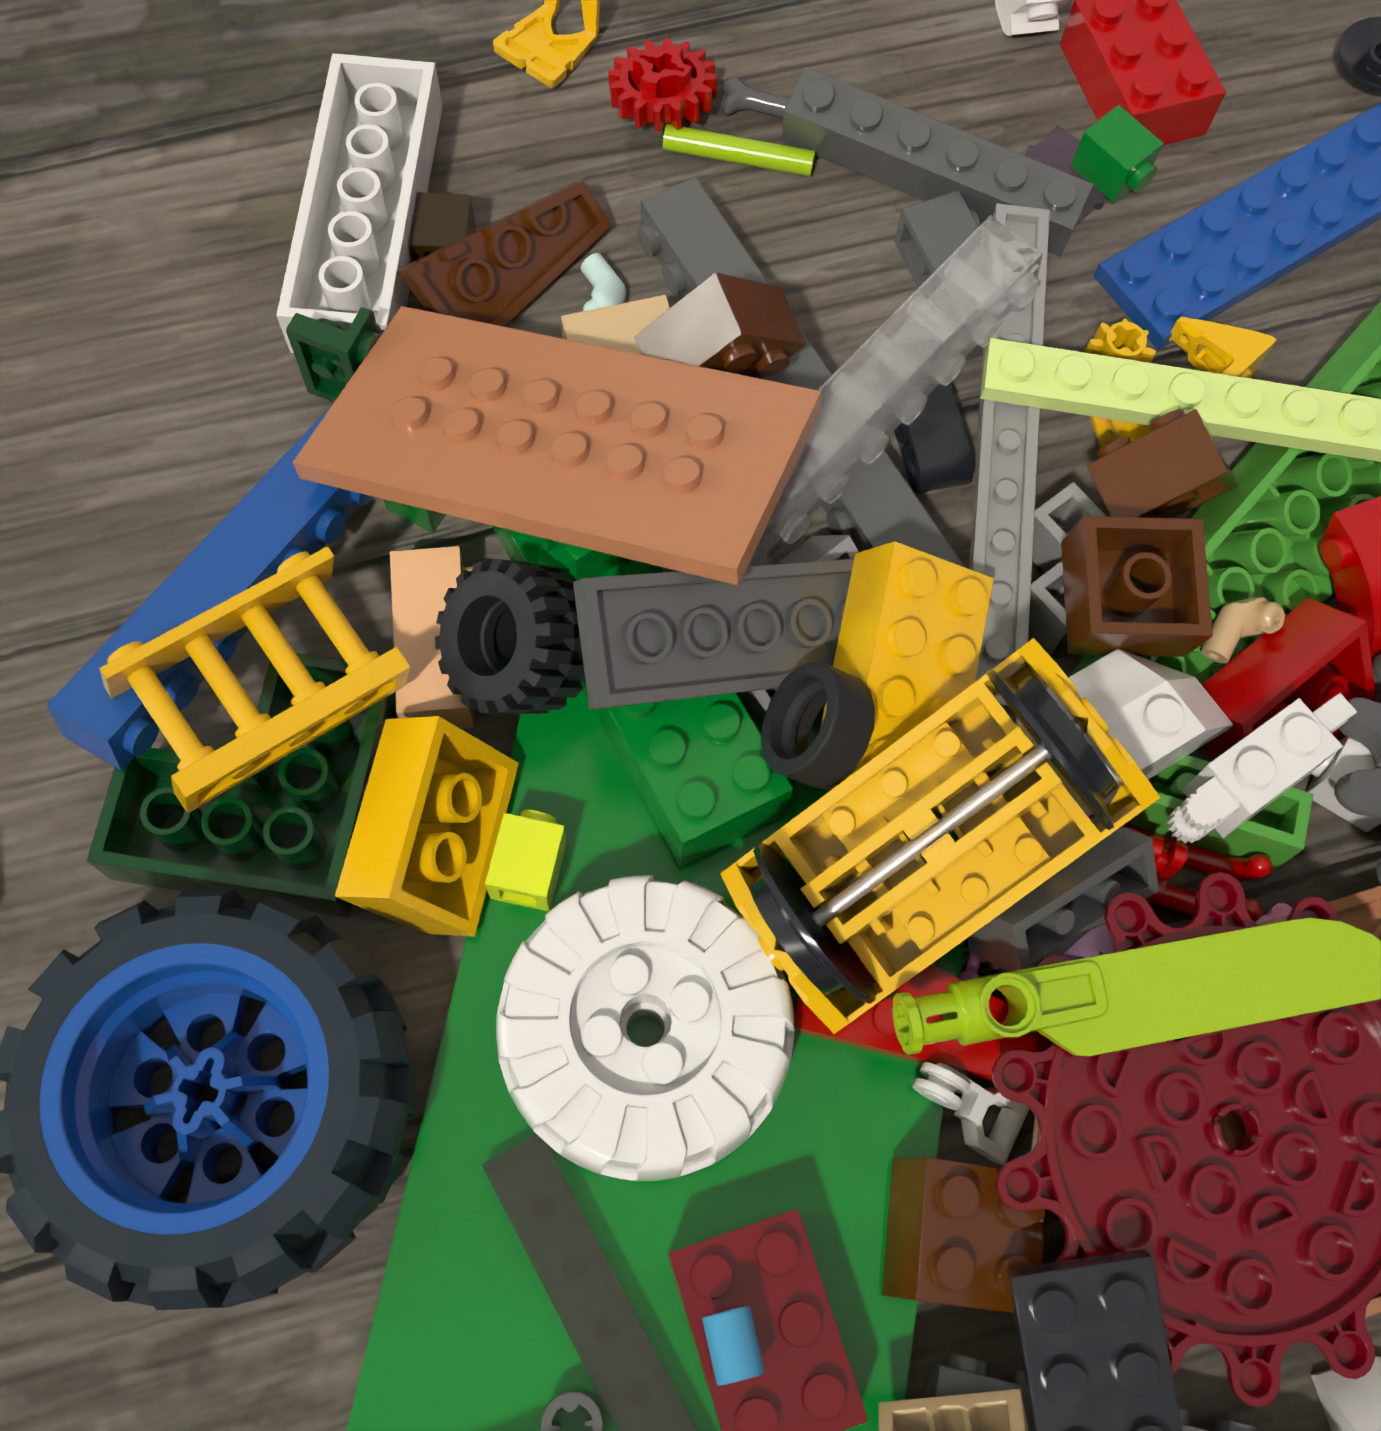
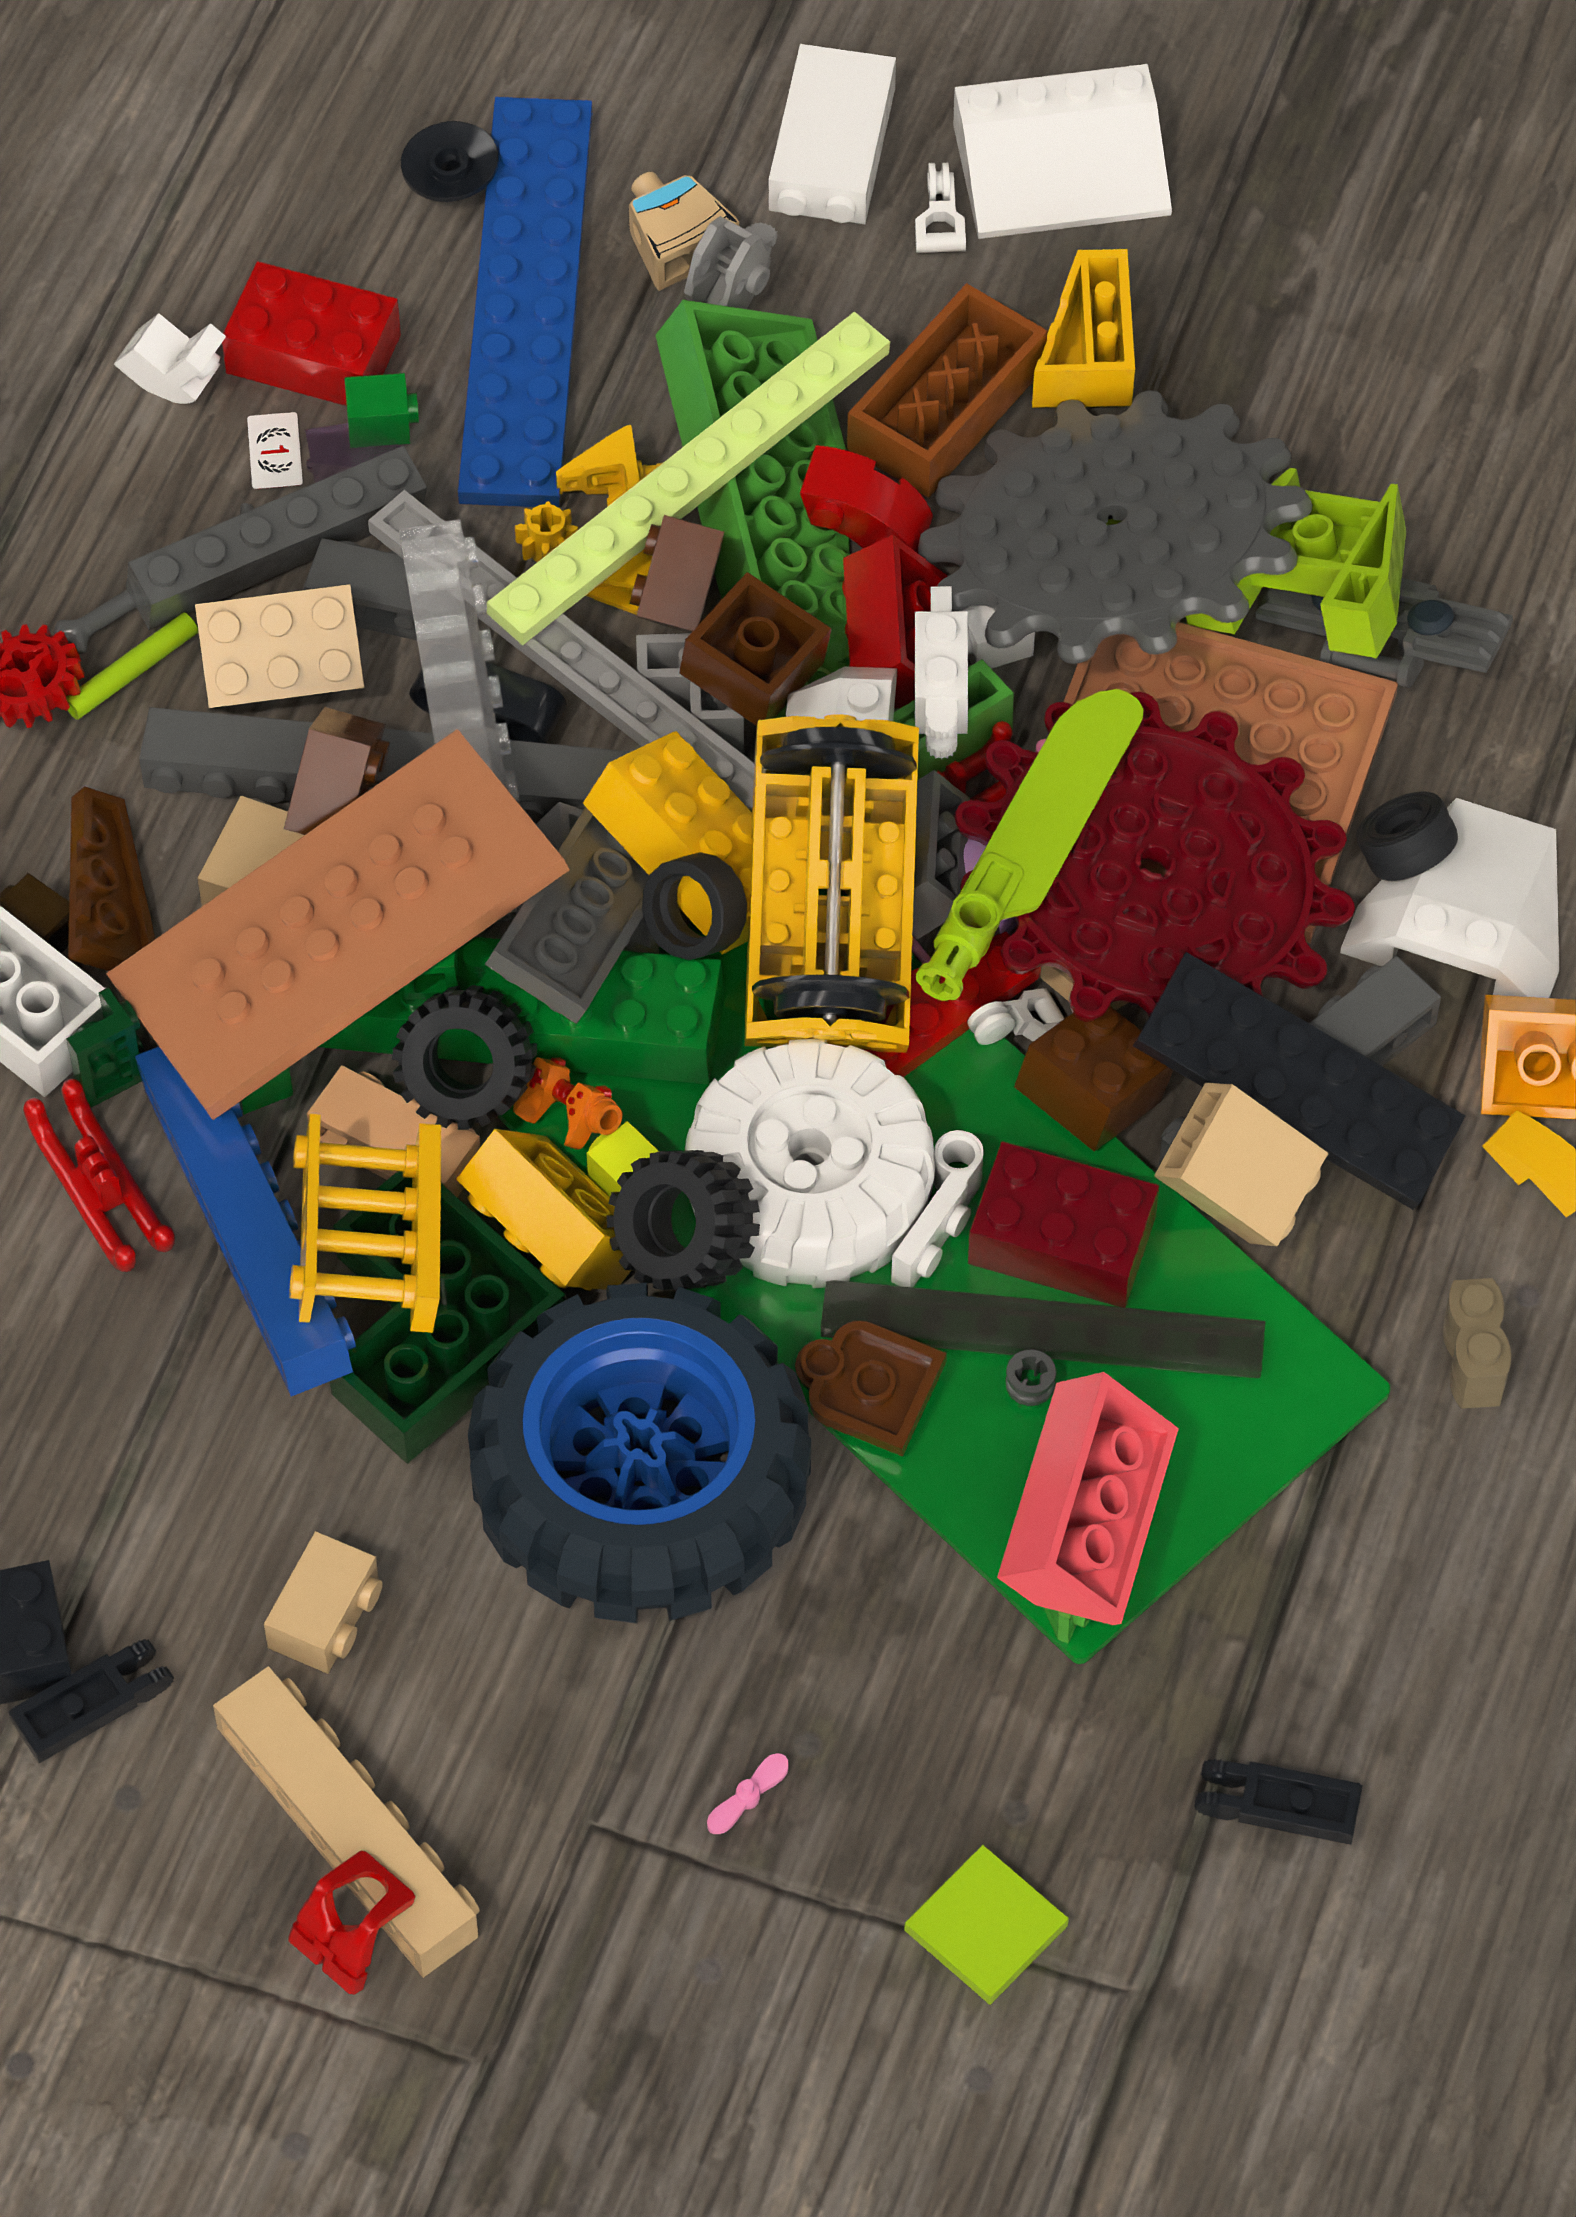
camera: 50 degrees left, 10 degrees down
light aqua arm [581,253,626,311] -> none
dark azure hinge [701,1305,766,1386] -> none
tan arm [1200,597,1285,664] -> none
none -> red piece [23,1078,175,1272]
none -> tan brick [195,584,364,708]
none -> white sticker [247,412,303,489]
none -> orange piece [513,1057,622,1150]
none -> black tyre [607,1150,760,1290]
none -> reddish brown plate [795,1321,947,1457]
none -> white plate [891,1130,983,1292]

